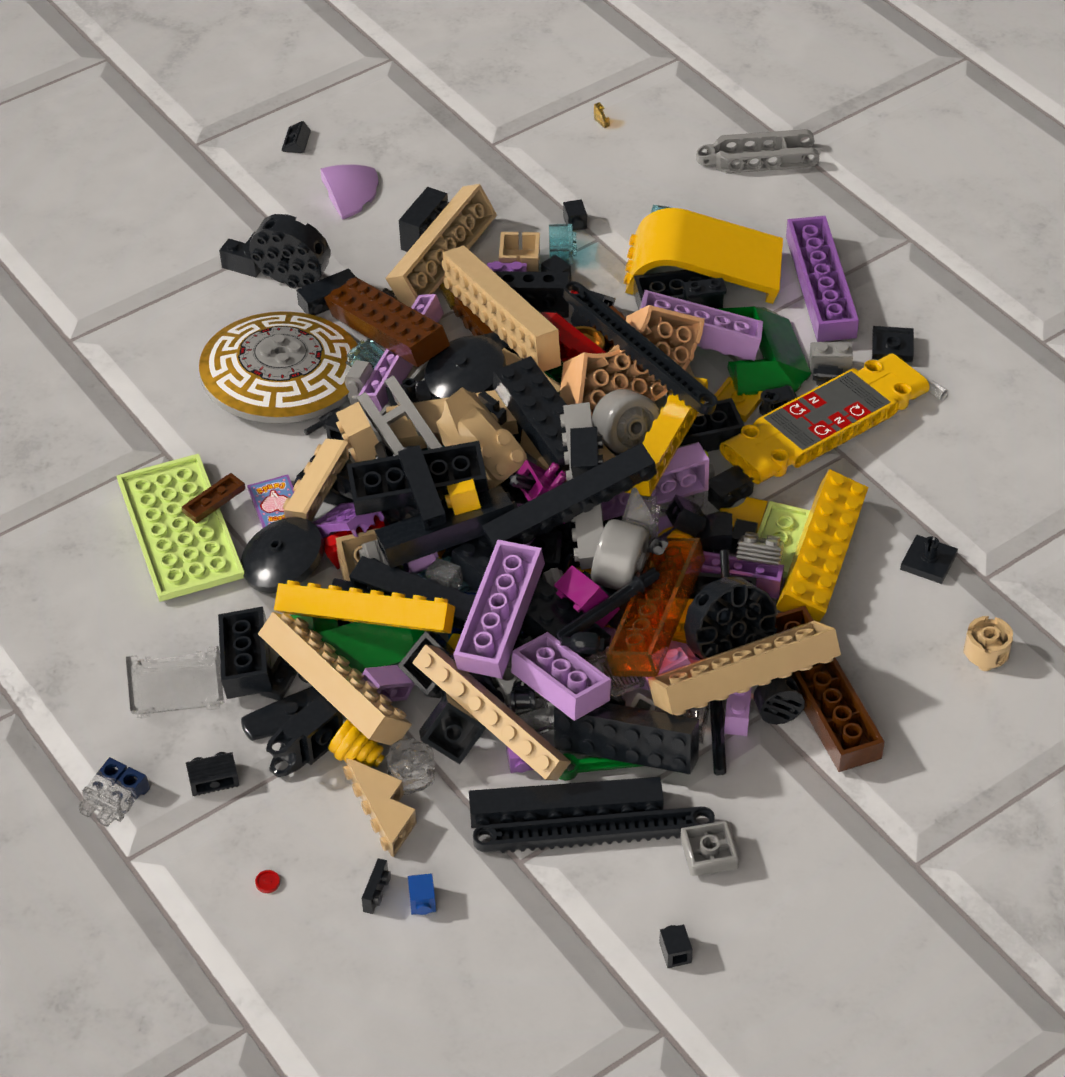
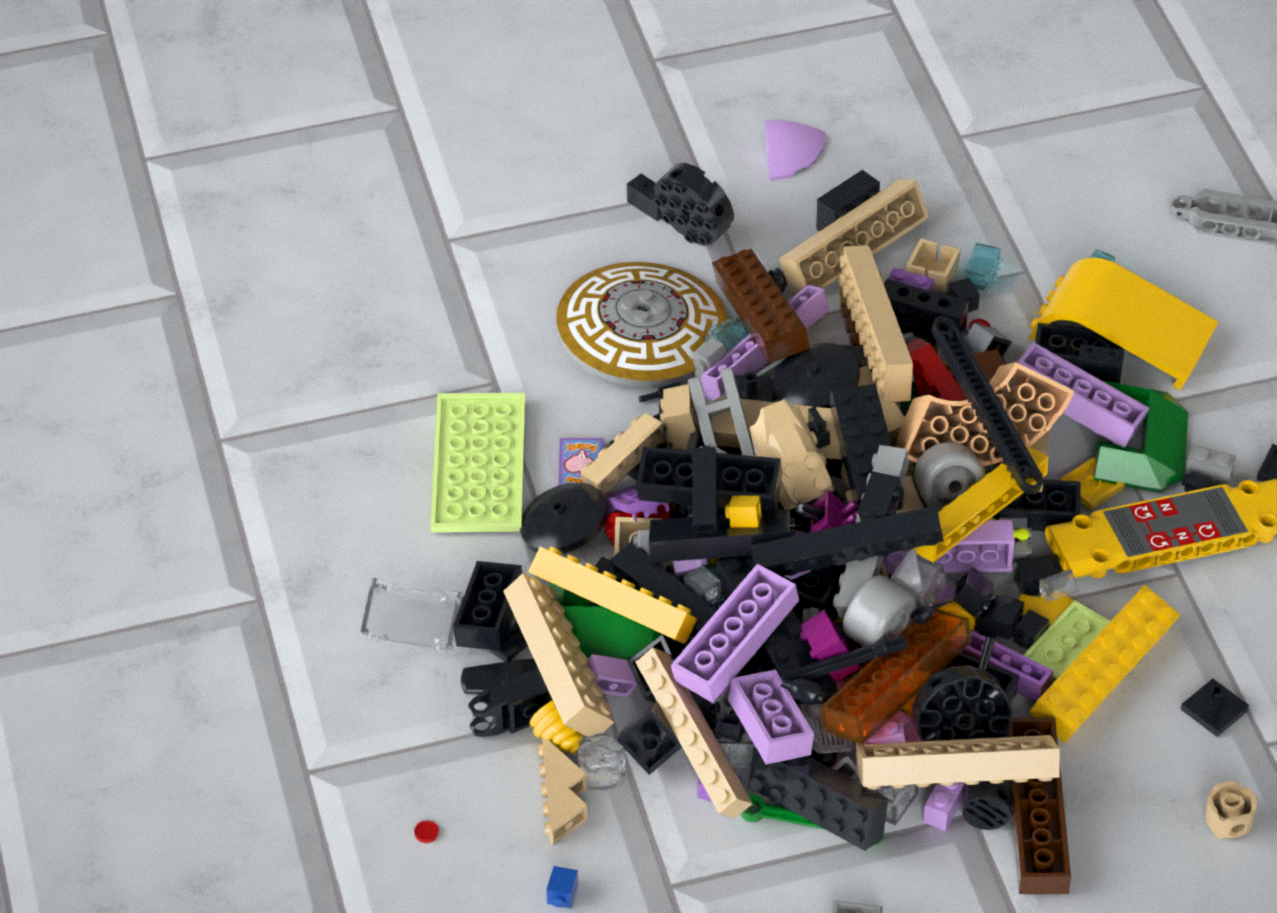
camera: 20 degrees right, 0 degrees up
clear hips [78,757,150,827] -> none
reddish brown plate [182,473,246,524] -> none
black brick [186,752,239,796] -> none
black slope [282,121,311,153] -> none
black brick [296,268,356,316] -> none
black plate [361,858,391,914] -> none
black brick [469,777,664,828] -> none
black gear [473,806,715,853] -> none
black brick [563,199,587,231] -> none
clear yellow tile [594,102,610,128] -> none
black axle [710,700,726,776] -> none
light grey brick [736,532,785,566] -> none
black piece [759,385,798,415] -> none
medium lavender brick [786,216,859,342] -> none
none -> clear brick [1039,569,1079,602]

